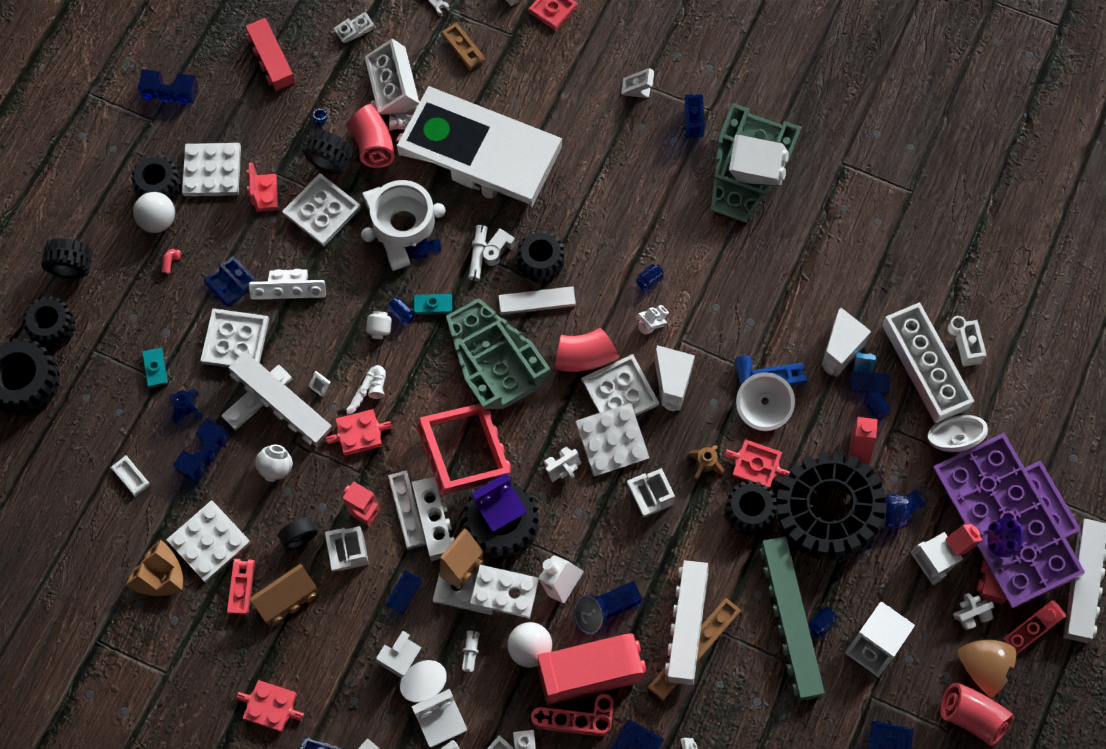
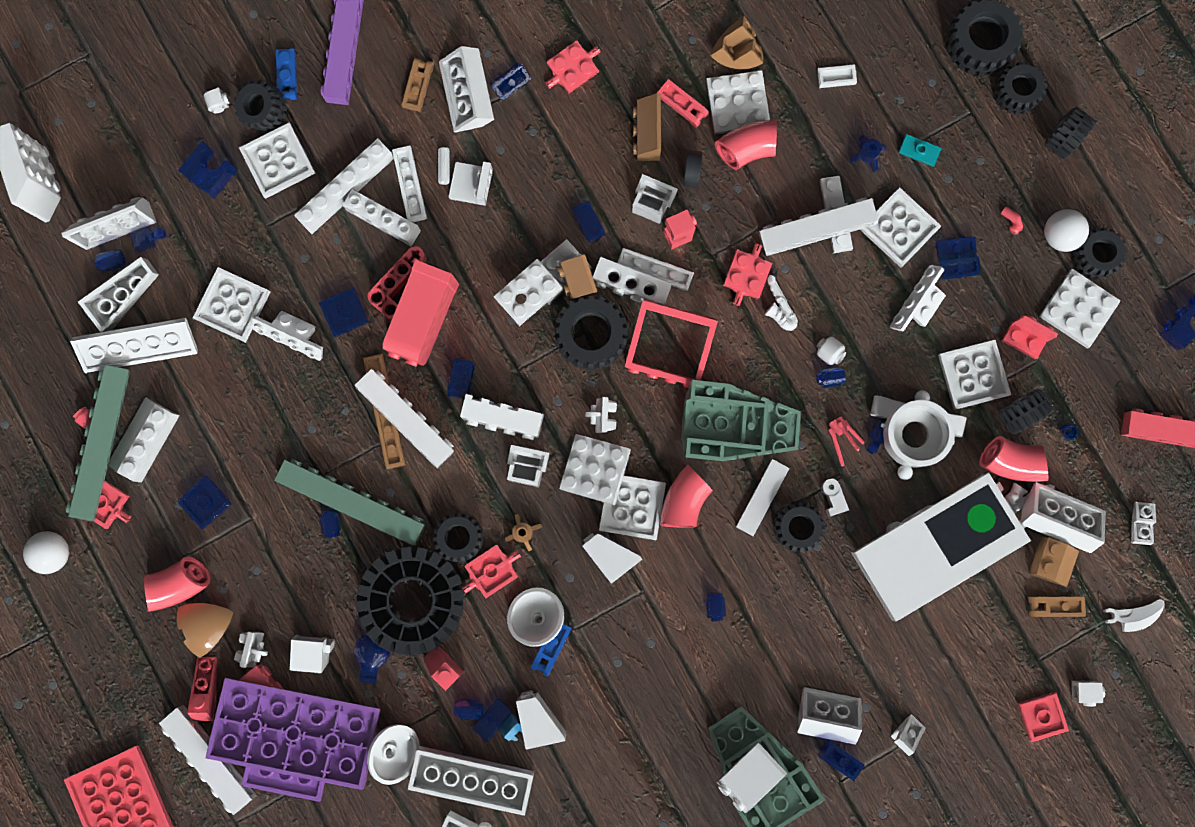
camera: 130 degrees right, 15 degrees up
clear blue arch [172,418,229,482] -> none
white plant [255,445,293,482] -> none
white slope [309,371,331,397] -> none
white plate [374,631,421,678] -> none
white shield [400,660,447,702] -> none
teal plate [414,294,452,315] -> none
white axle [462,631,480,672] -> none
white pin [468,225,488,281] -> none
dark purple bracket [472,473,527,532] -> none
white piece [508,622,552,668] -> none
white torso [539,555,584,603] -> none
black tile [574,594,608,635] -> none
white hips [636,305,669,334] -> none
blue cone [734,356,753,385] -> none
white slope [845,602,915,677] -> none
coral brick [945,524,983,556] -> none
dark purple plate [987,517,1024,558] -> none
none -> white wedge [460,394,544,440]
none -> coral brick [715,120,777,170]
none -> white slope [797,687,862,745]
none -> coral plant [828,416,864,466]
none -> medium nougat slope [1029,537,1079,587]

